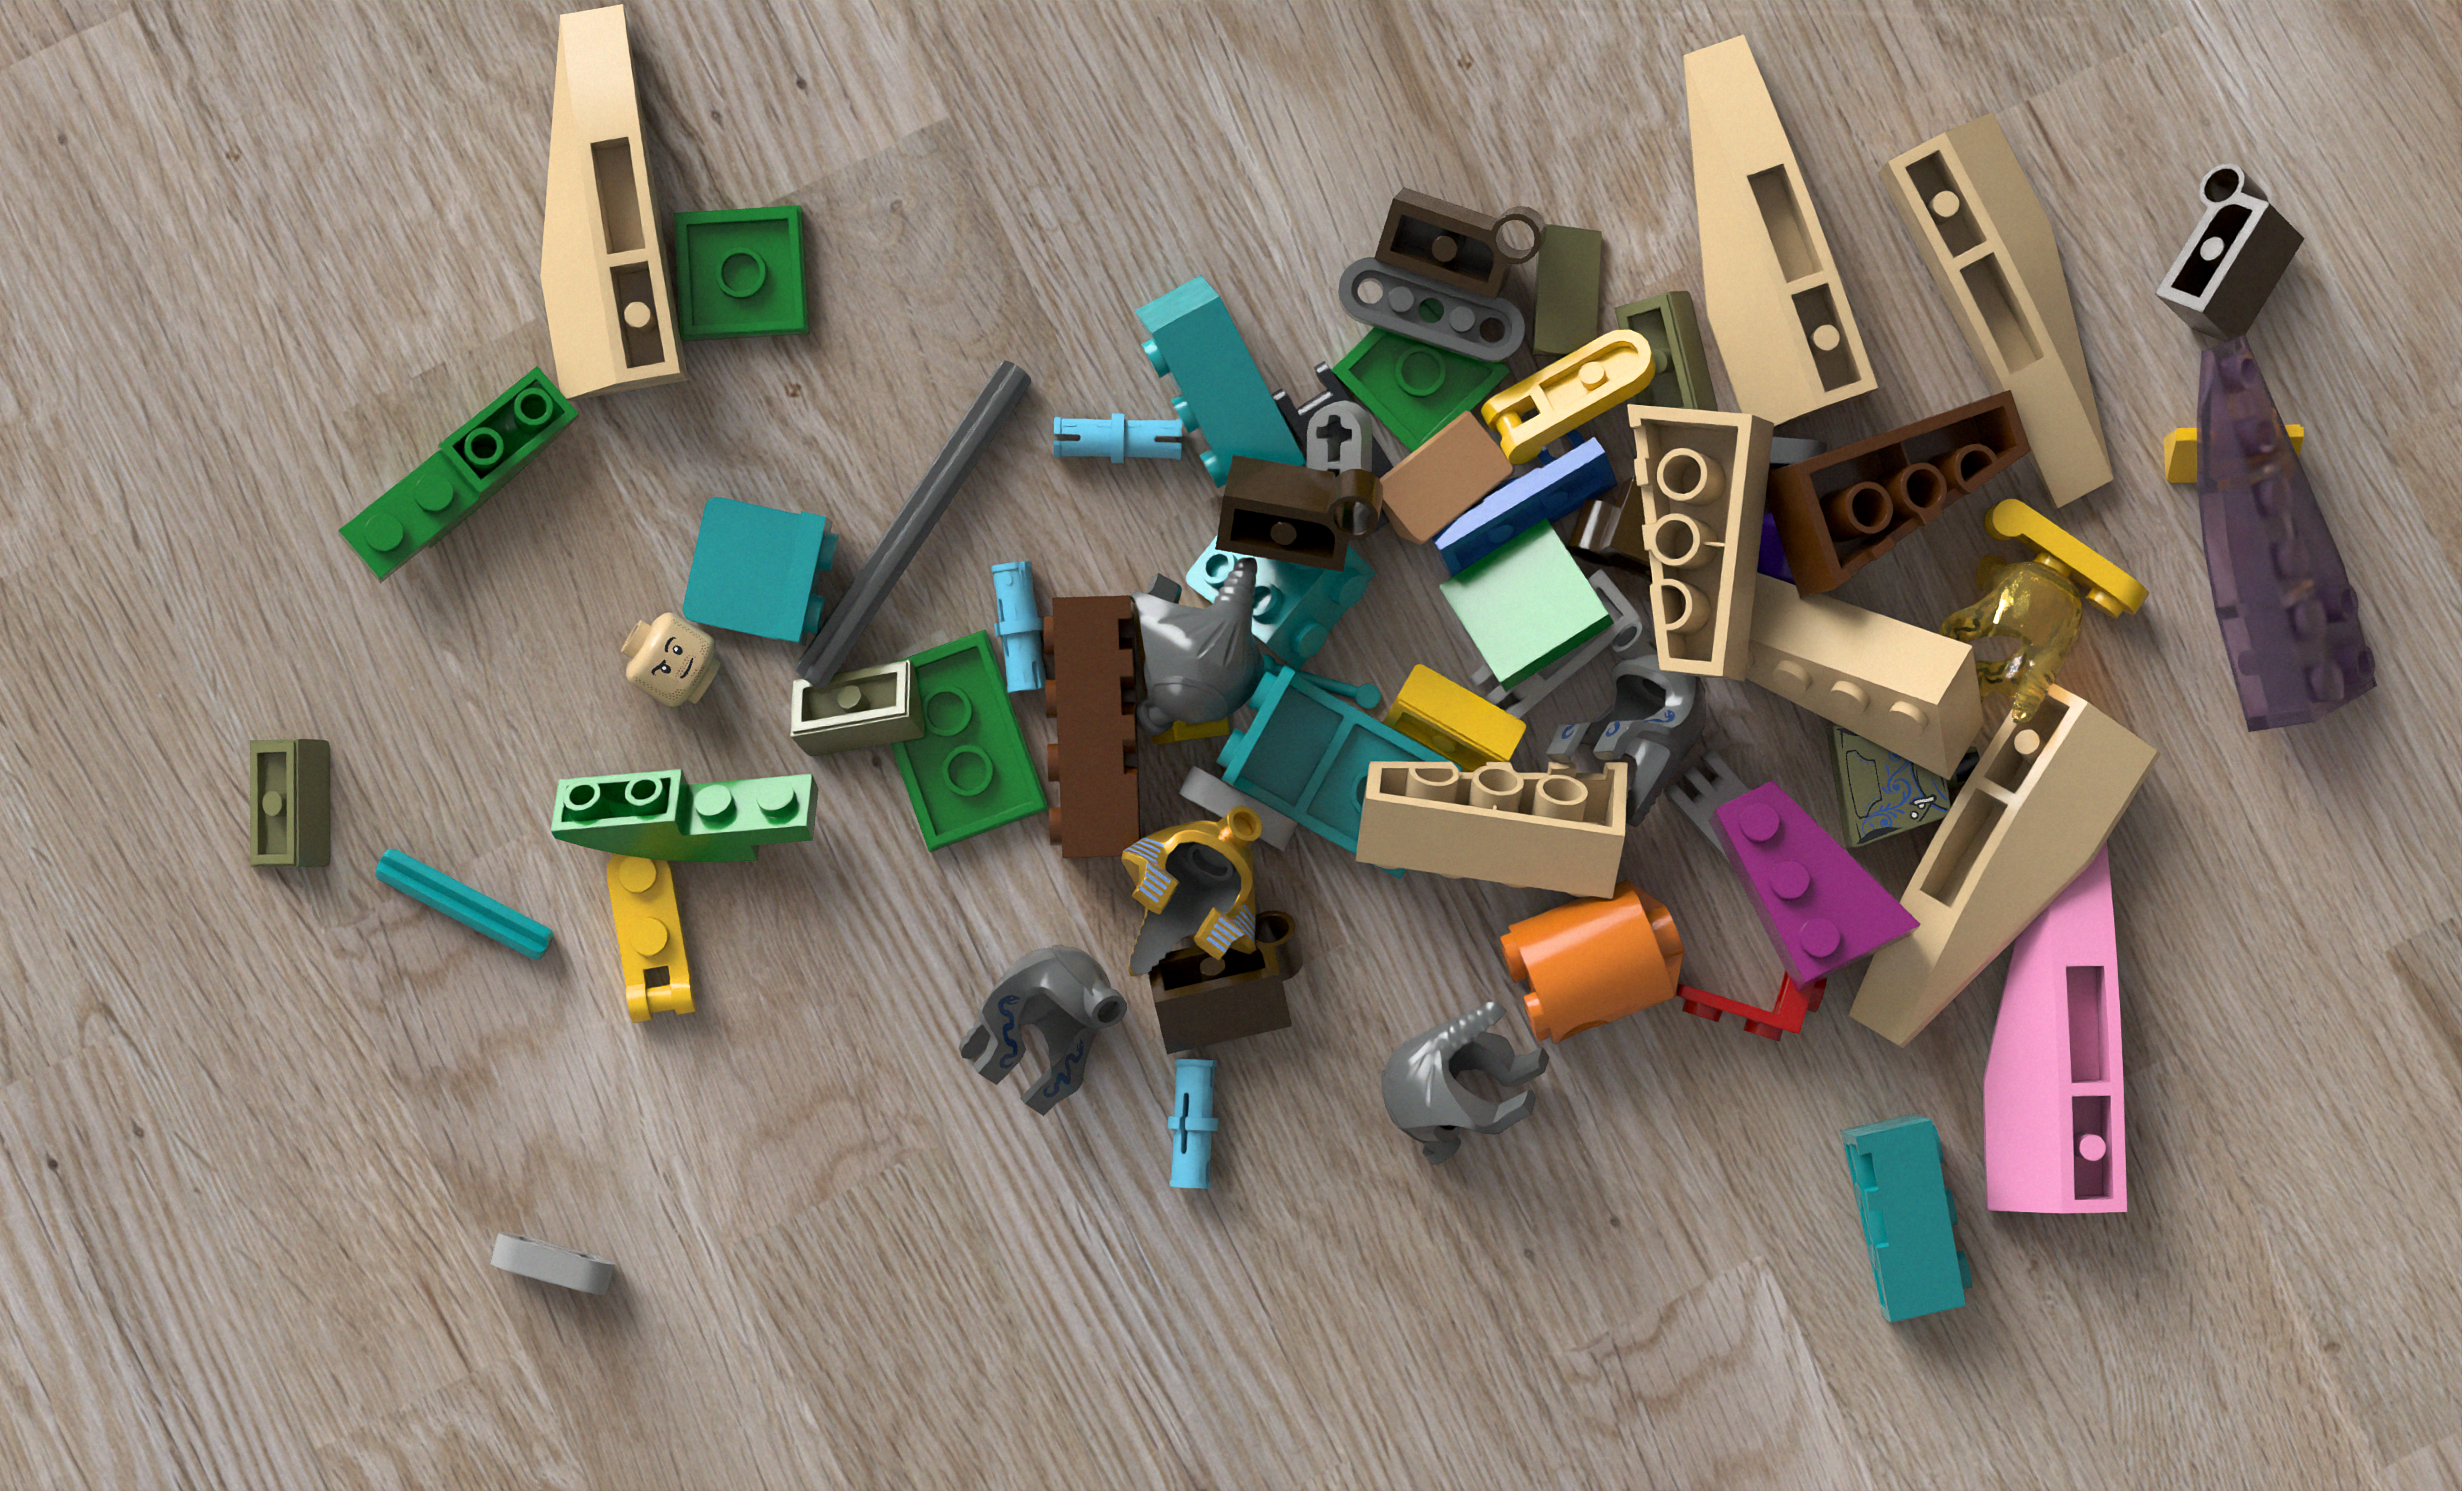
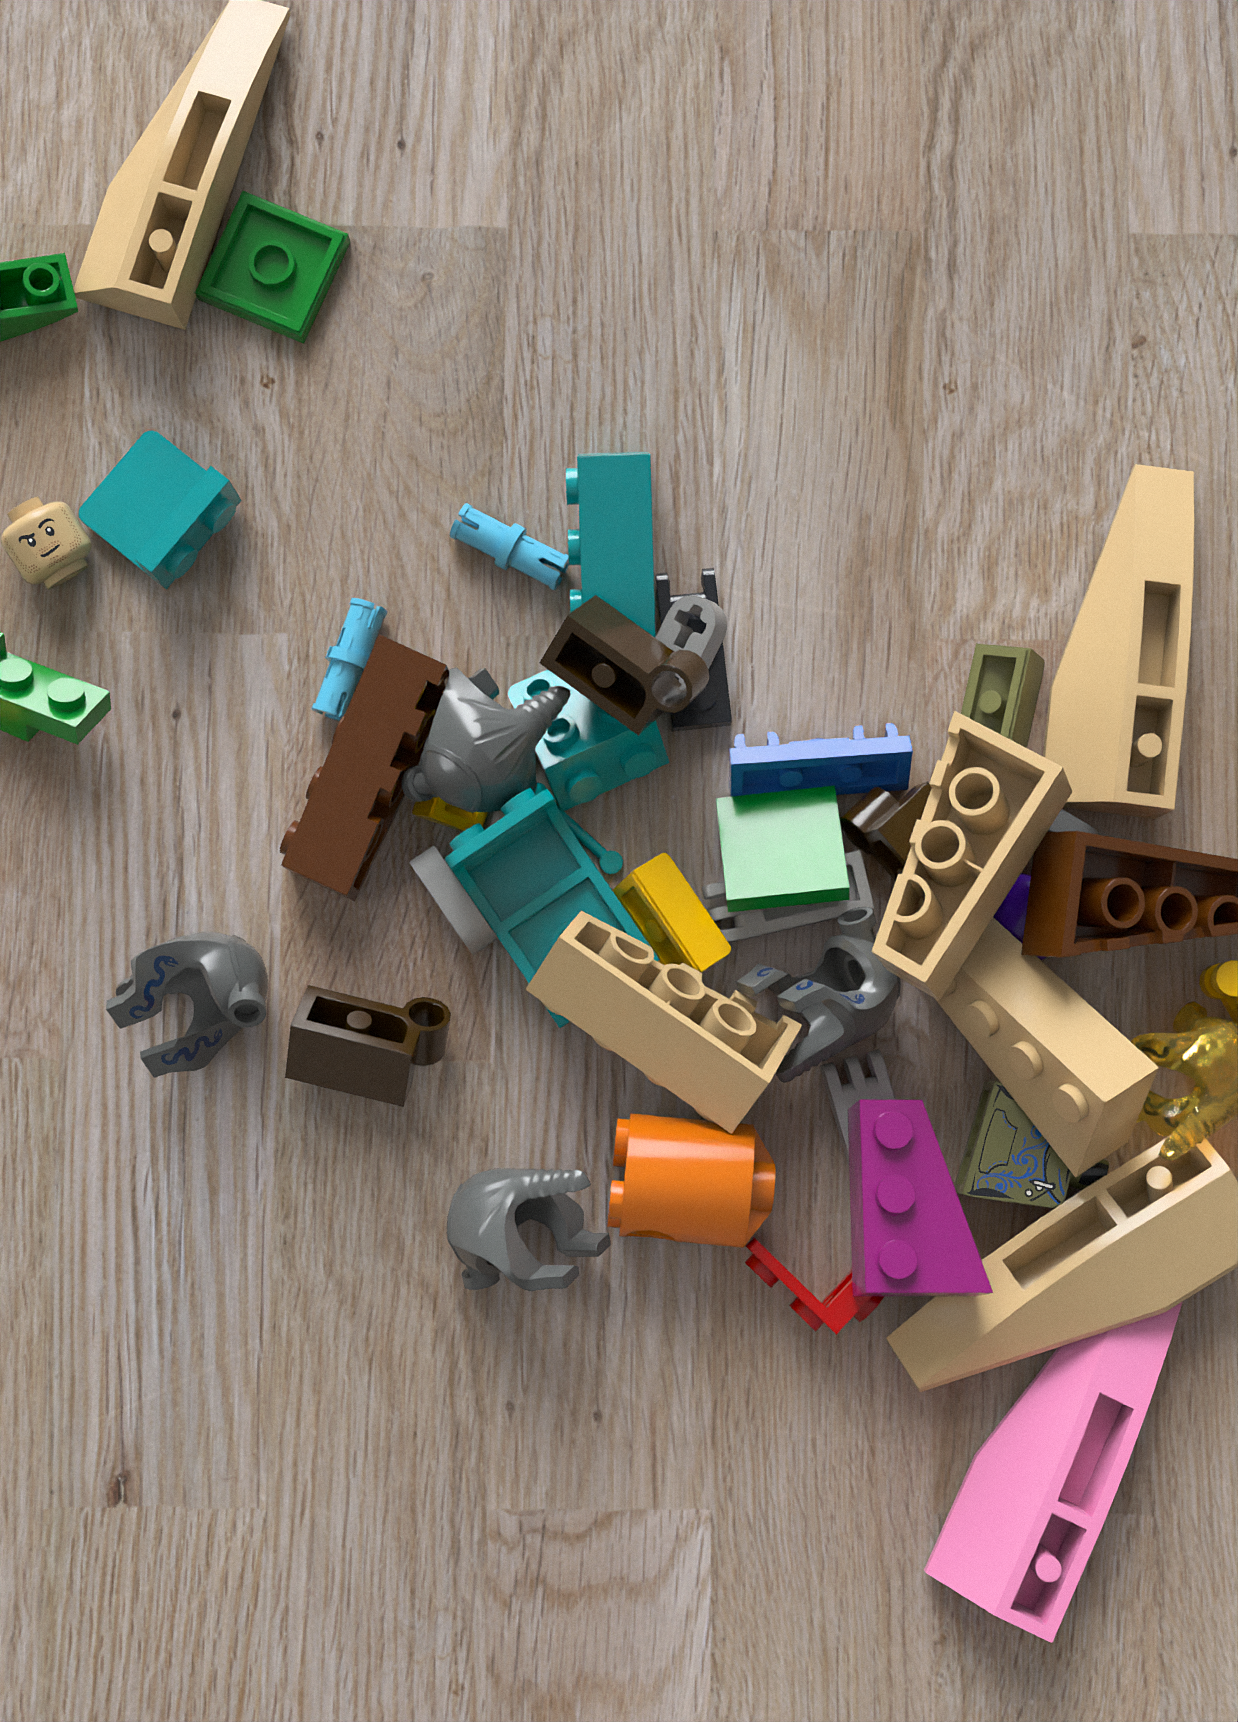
camera: 20 degrees right, 5 degrees down
olive slope [790,660,925,756] -> none
dark grey axle [794,360,1031,689] -> none
green tile [889,630,1049,852] -> none
piece [1121,806,1263,977] -> none
medium azure pin [1167,1059,1219,1189] -> none
green tile [1331,301,1511,454] -> none
dark grey plate [1338,257,1525,363] -> none
dark brown hinge [1374,187,1547,300] -> none
medium nougat slope [1379,411,1515,545] -> none
yellow plate [1481,330,1656,465] -> none
olive slope [1531,224,1602,357] -> none
teal wedge [1840,1113,1972,1323] -> none

